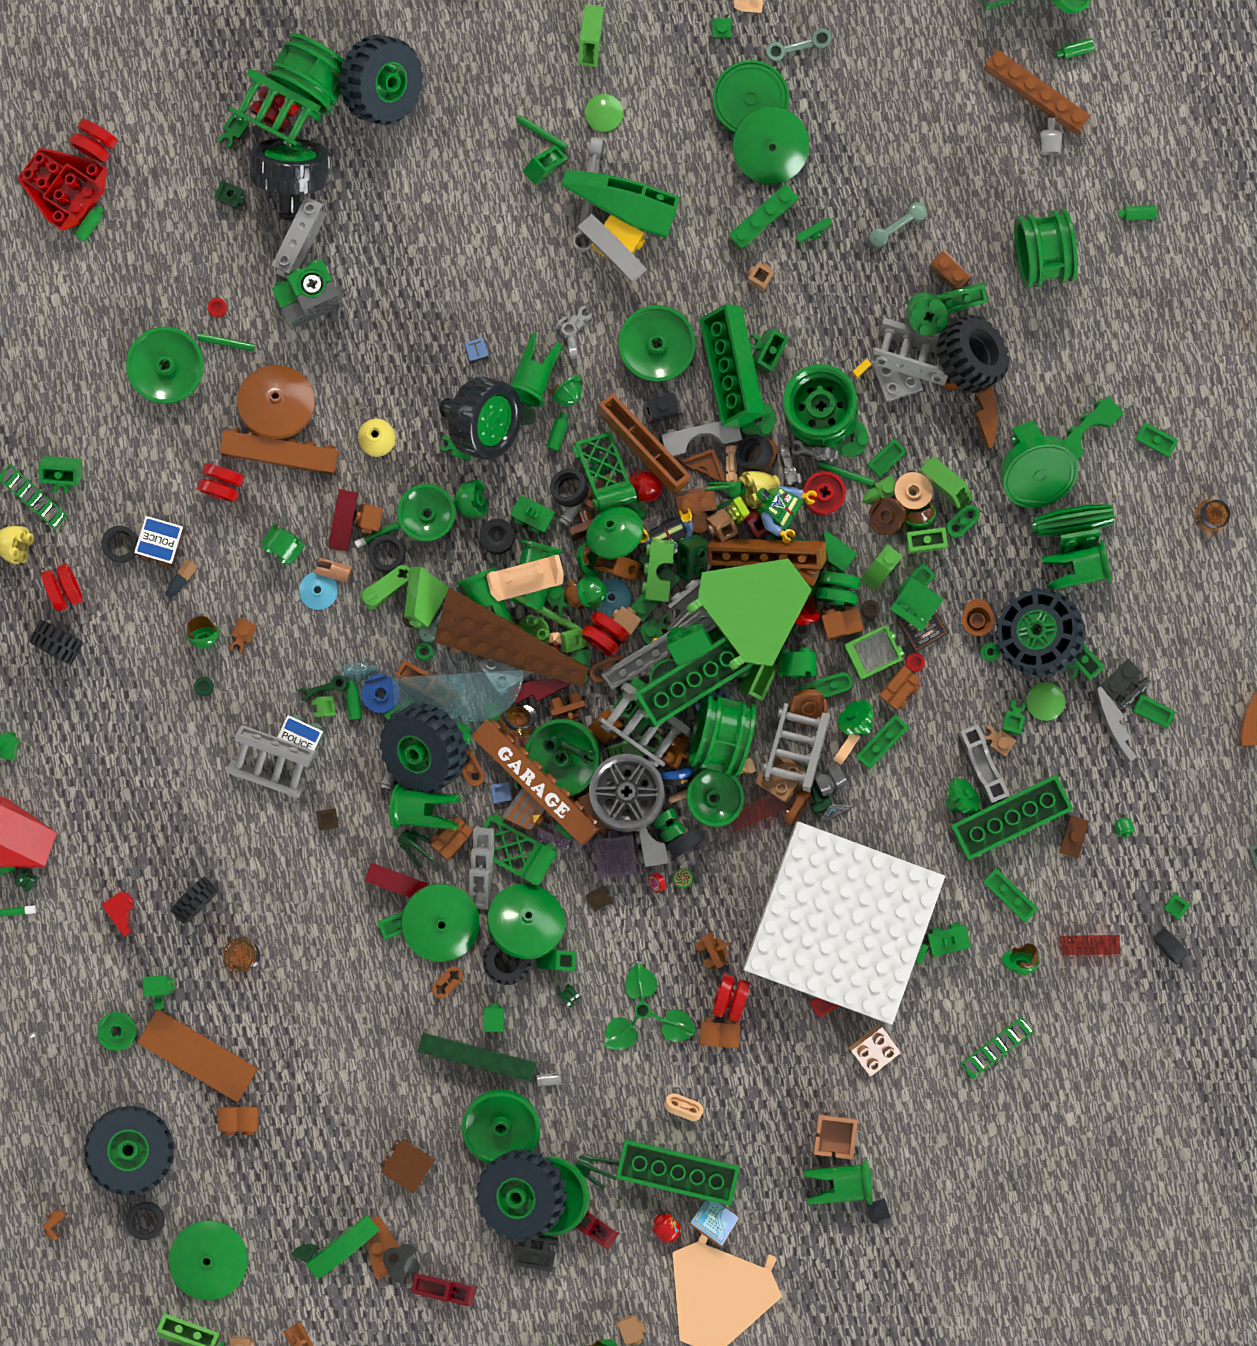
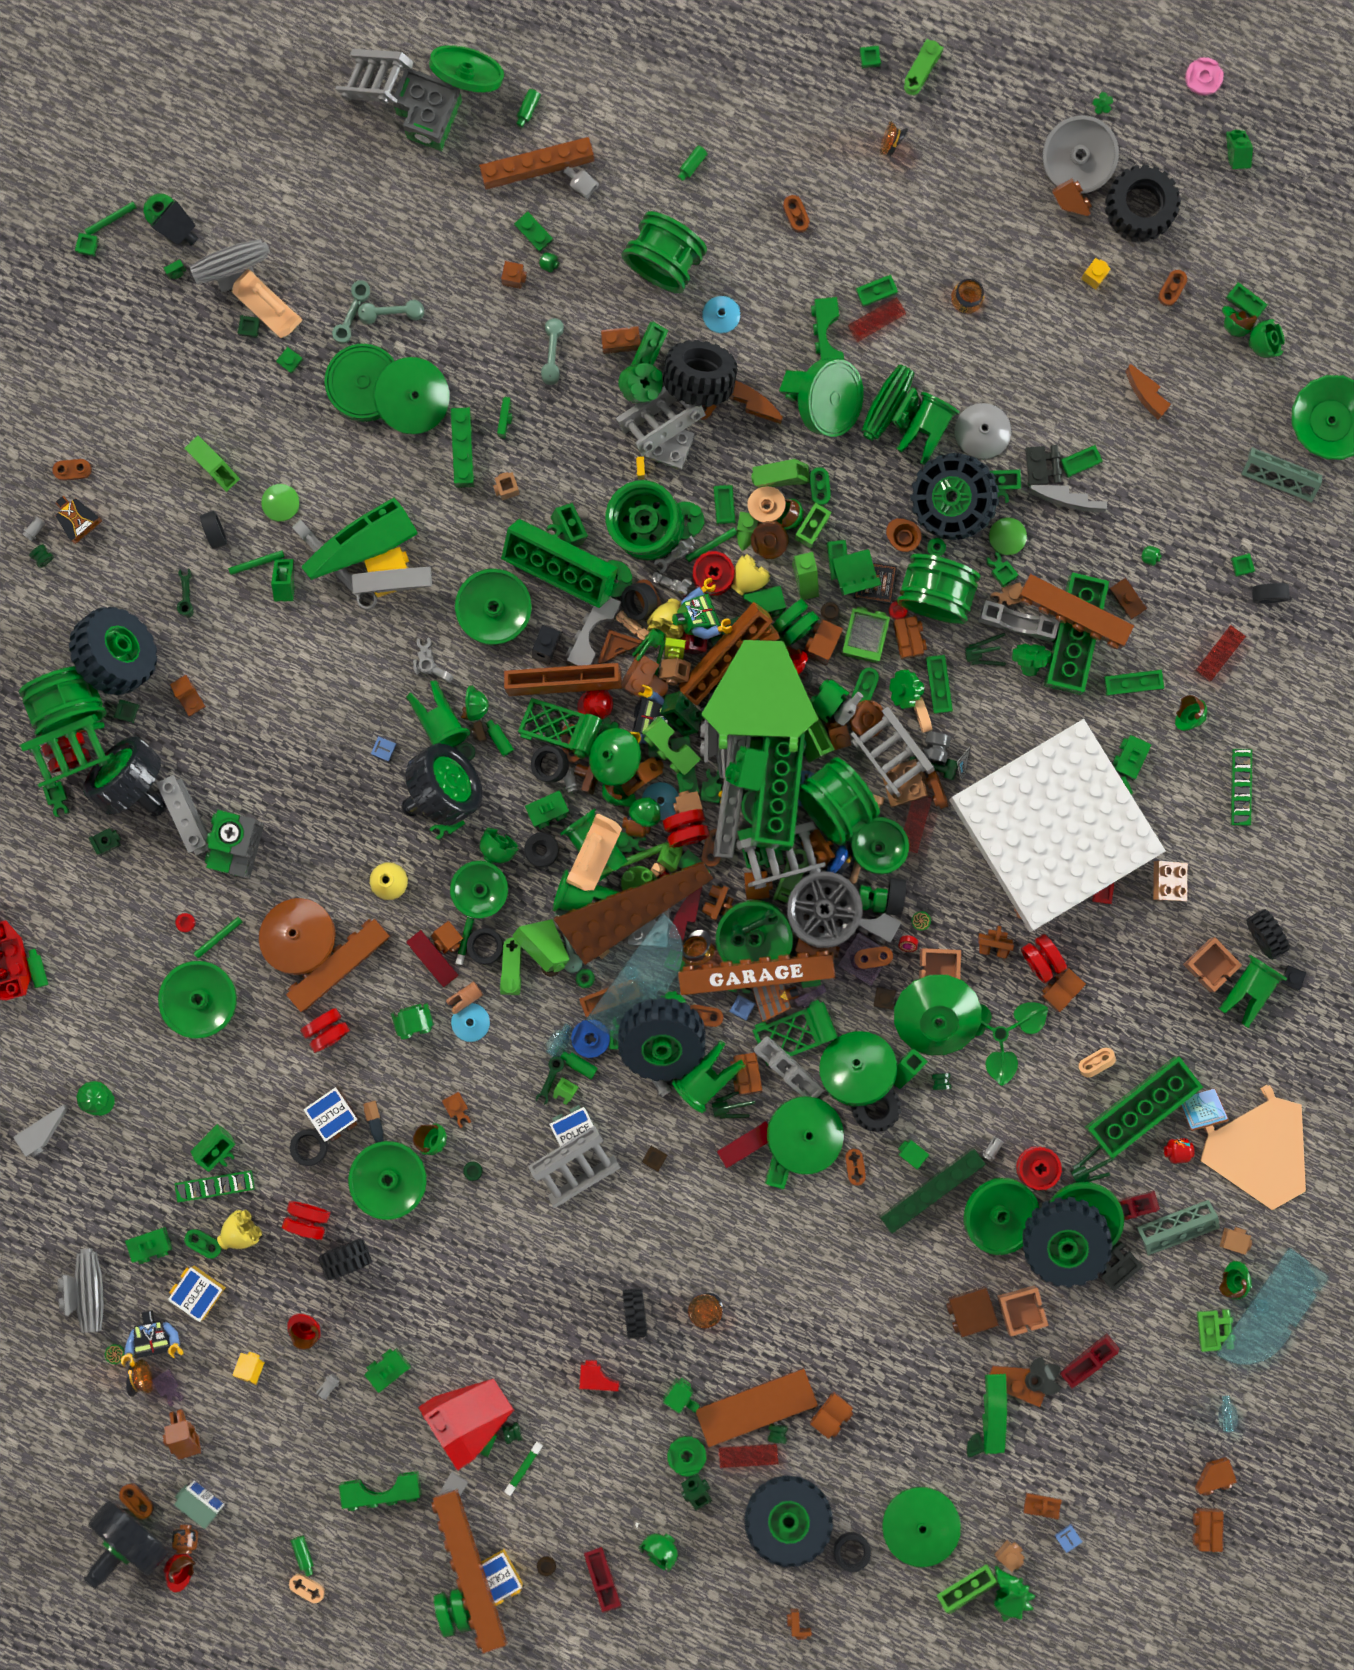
camera: 50 degrees left, 0 degrees up
none -> green piece [76,1081,114,1116]
none -> dark green plate [114,699,140,723]
none -> dark orange slope [170,674,206,717]
none -> dark green brick [177,568,194,618]
none -> black tyre [200,511,227,549]
none -> green dish [348,1141,427,1220]
none -> sand green piece [358,300,424,325]
none -> dark brown plate [471,721,487,743]
none -> dark orange brick [501,261,527,289]
none -> green plate [514,211,553,253]
none -> green piece [539,252,560,272]
none -> green cylinder [638,1533,678,1572]
none -> dark green brick [681,1474,712,1511]
none -> medium azure dish [703,296,740,333]
none -> clear red plate [719,1443,779,1468]
none -> light yellow piece [731,554,771,596]
none -> dark green wheel [767,1424,788,1444]
none -> dark orange plate [783,195,809,233]
none -> dark orange bracket [825,719,852,751]
none -> light grey piece [834,692,863,726]
none -> clear red plate [848,297,906,342]
none -> dark orange plate [854,946,893,969]
none -> green dish [894,975,982,1055]
none -> green wheel [897,554,981,624]
none -> nougat piece [919,948,961,979]
none -> light grey dish [955,403,1011,459]
none -> dark green plant [965,633,1006,666]
none -> nougat piece [997,1286,1048,1336]
none -> red wheel [1016,1146,1062,1190]
none -> dark orange brick [1018,574,1134,649]
none -> sand green fence [1137,1200,1220,1255]
none -> black tyre [1246,909,1290,960]

